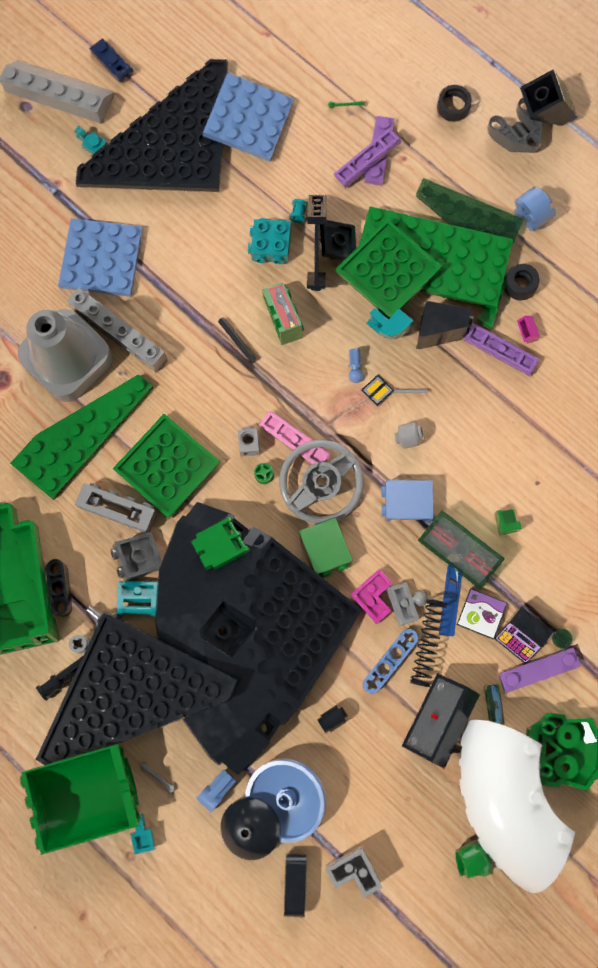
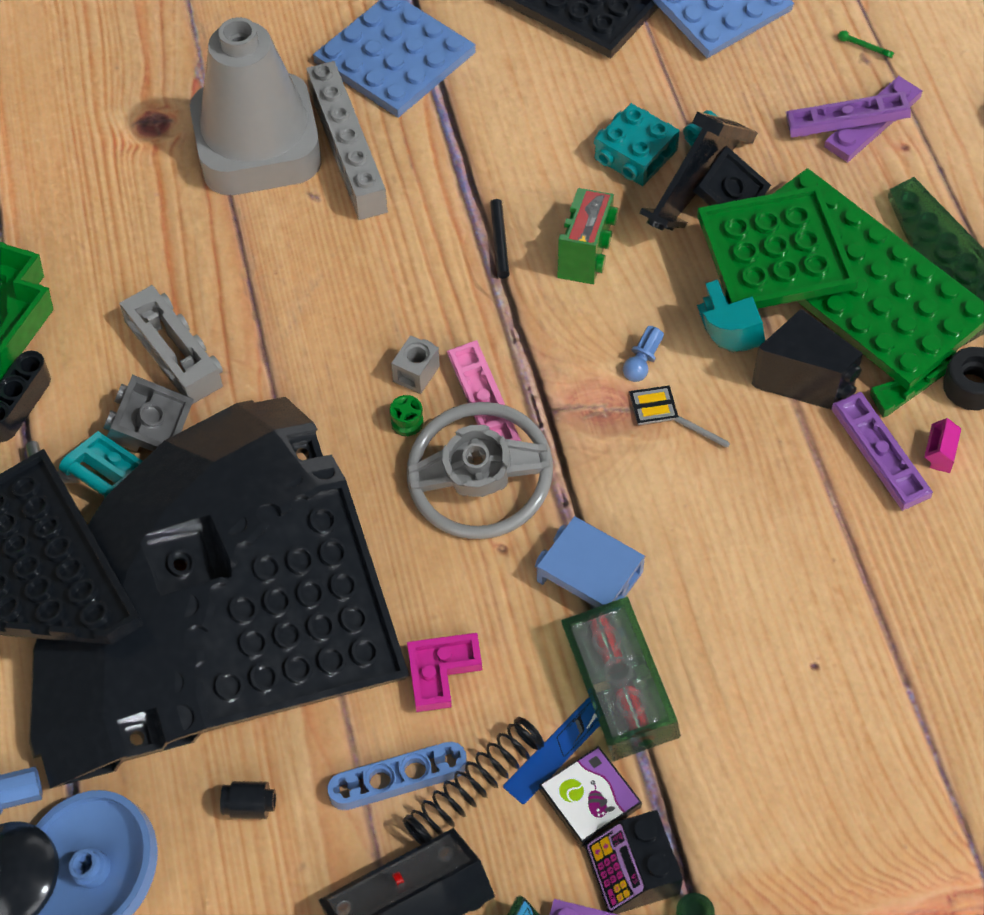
camera: 30 degrees right, 20 degrees down
green wing [10,374,153,500] -> none
green plate [112,414,220,519] -> none
green plate [191,517,250,570] -> none
green panel [299,517,352,578] -> none
light grey plate [387,582,427,626] -> none
light grey head [395,422,424,449] -> none
green panel [494,509,522,535] -> none

